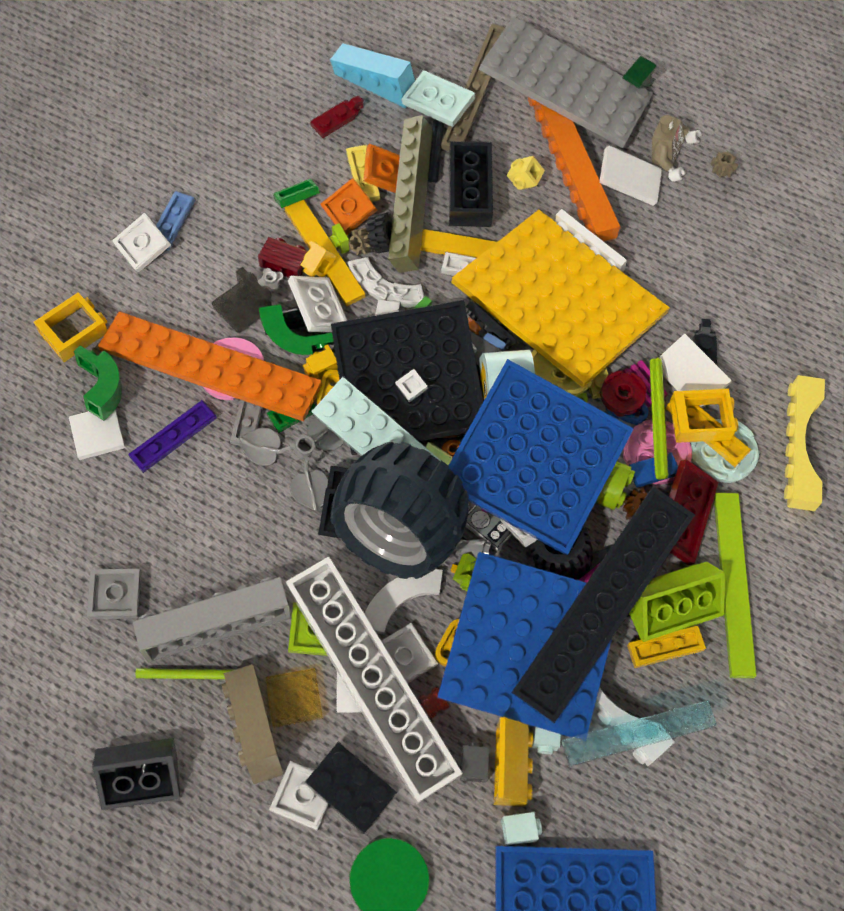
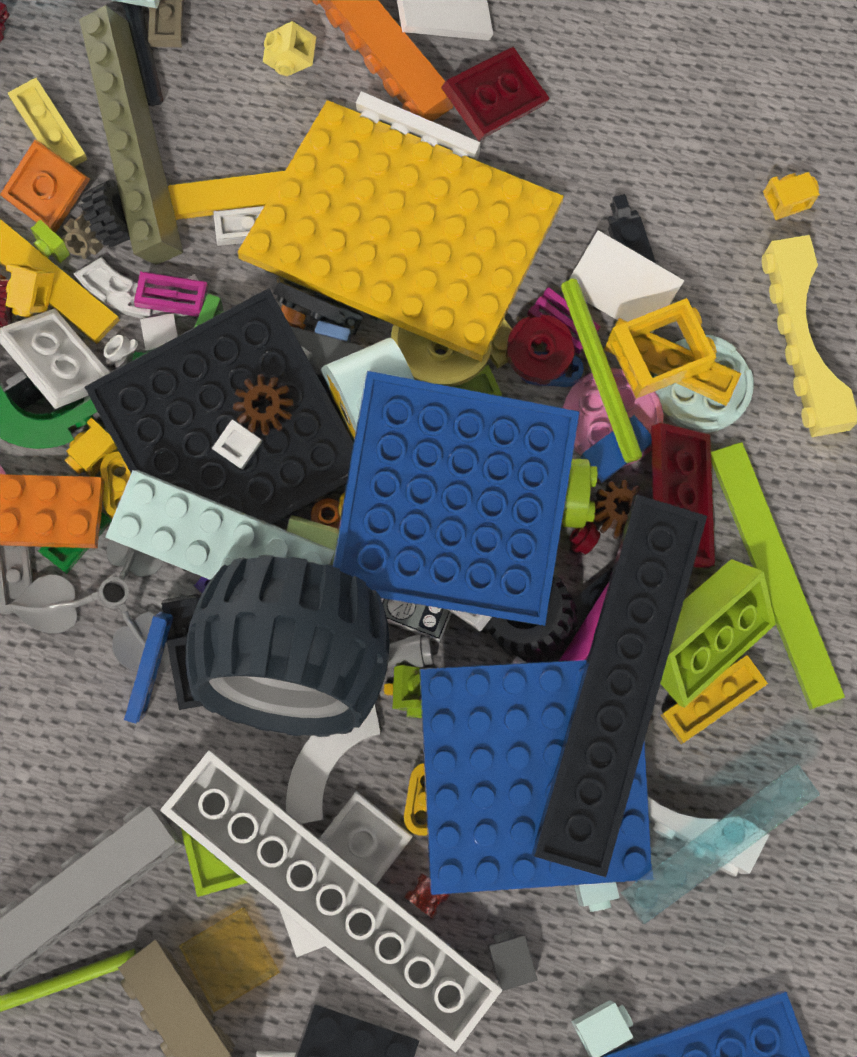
camera: 25 degrees left, 10 degrees up
orange tile [364,143,400,193] -> none
black brick [449,141,493,227] -> none
yellow slope [494,717,533,807] -> none
none -> white plate [104,335,138,368]
none -> blue tile [124,612,173,724]
none -> dark pink tile [134,271,208,317]
none -> reddish brown gear [233,374,294,435]
none -> dark red plate [441,46,550,141]
none -> dark red plate [569,522,601,555]
none -> yellow brick [763,172,820,220]

